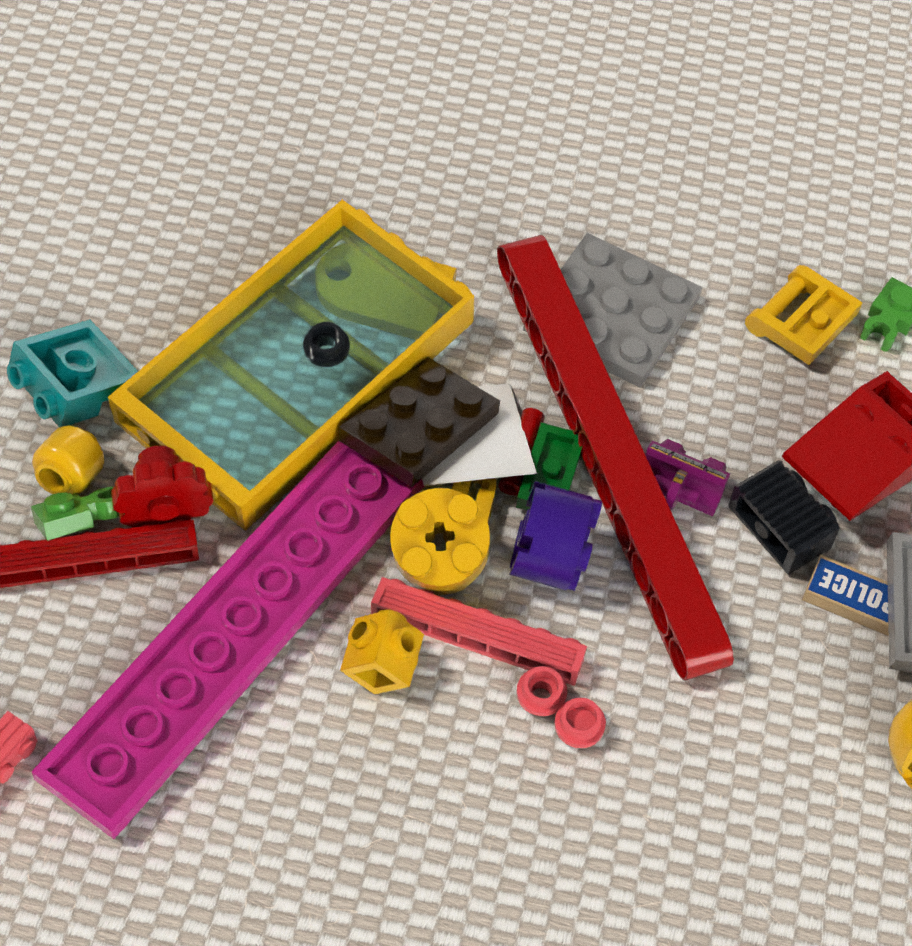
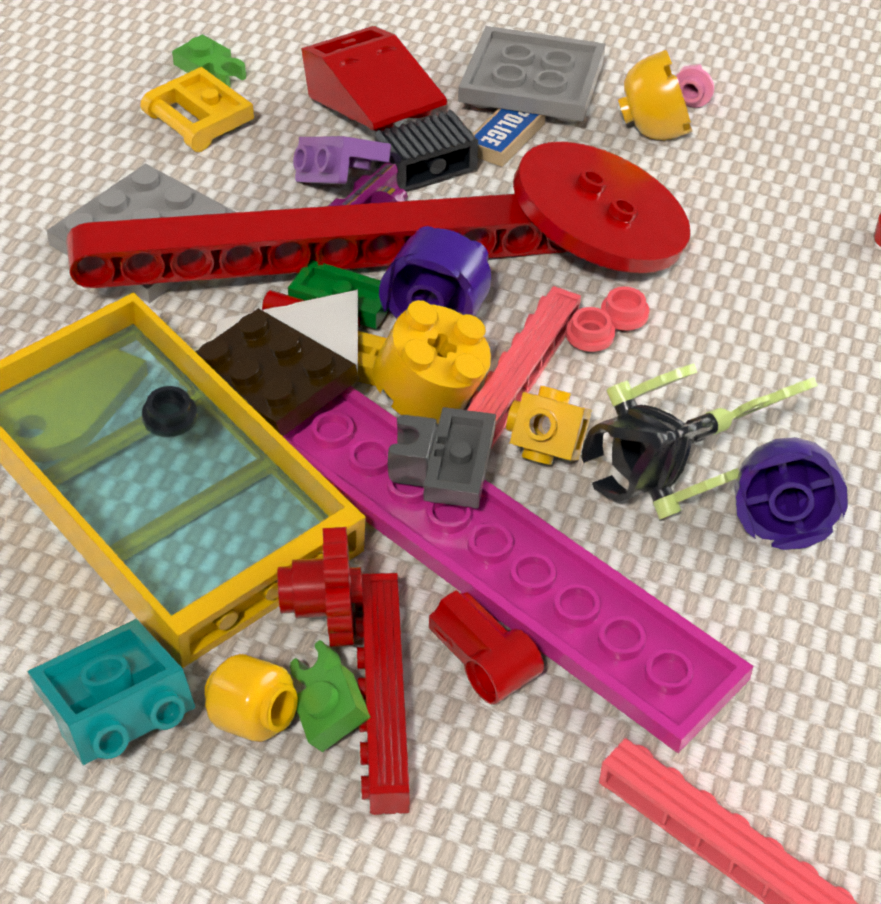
camera: 80 degrees left, 10 degrees down
none -> medium lavender bracket [293,136,391,184]
none -> dark grey plate [388,407,496,508]
none -> red piece [429,590,544,705]
none -> red plate [513,142,691,273]
none -> black helmet [581,363,818,520]
none -> dark purple cylinder [734,437,848,550]

